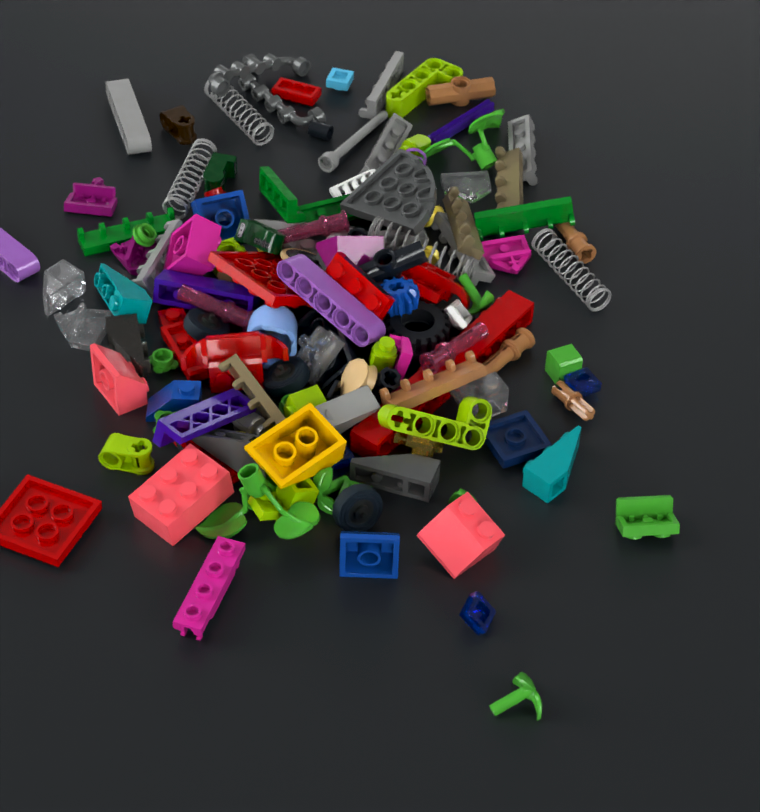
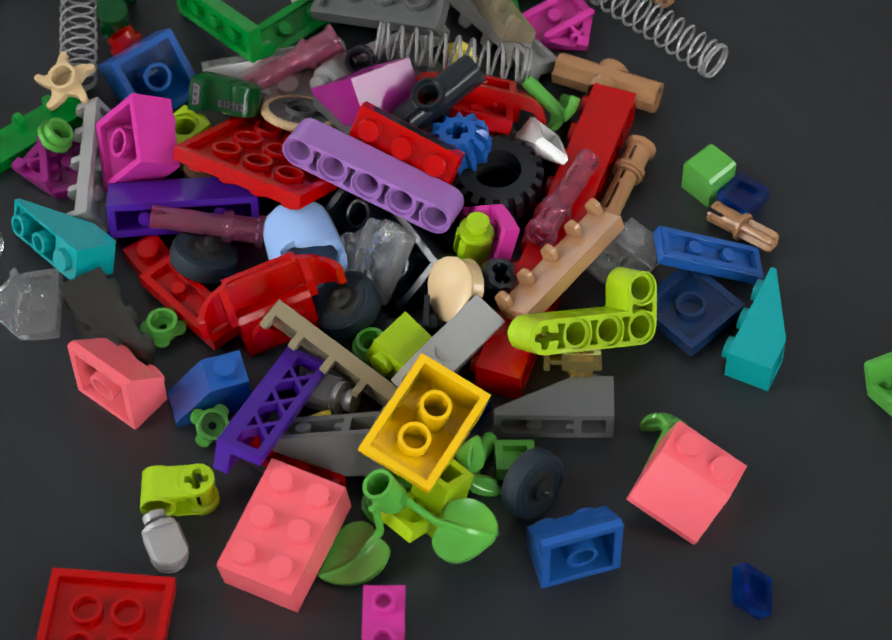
camera: 15 degrees left, 10 degrees up
none -> tan animal [34,51,97,111]
none -> light grey arm [141,508,189,574]
none -> medium nougat piece [552,53,664,113]
none -> blue tile [653,225,764,285]

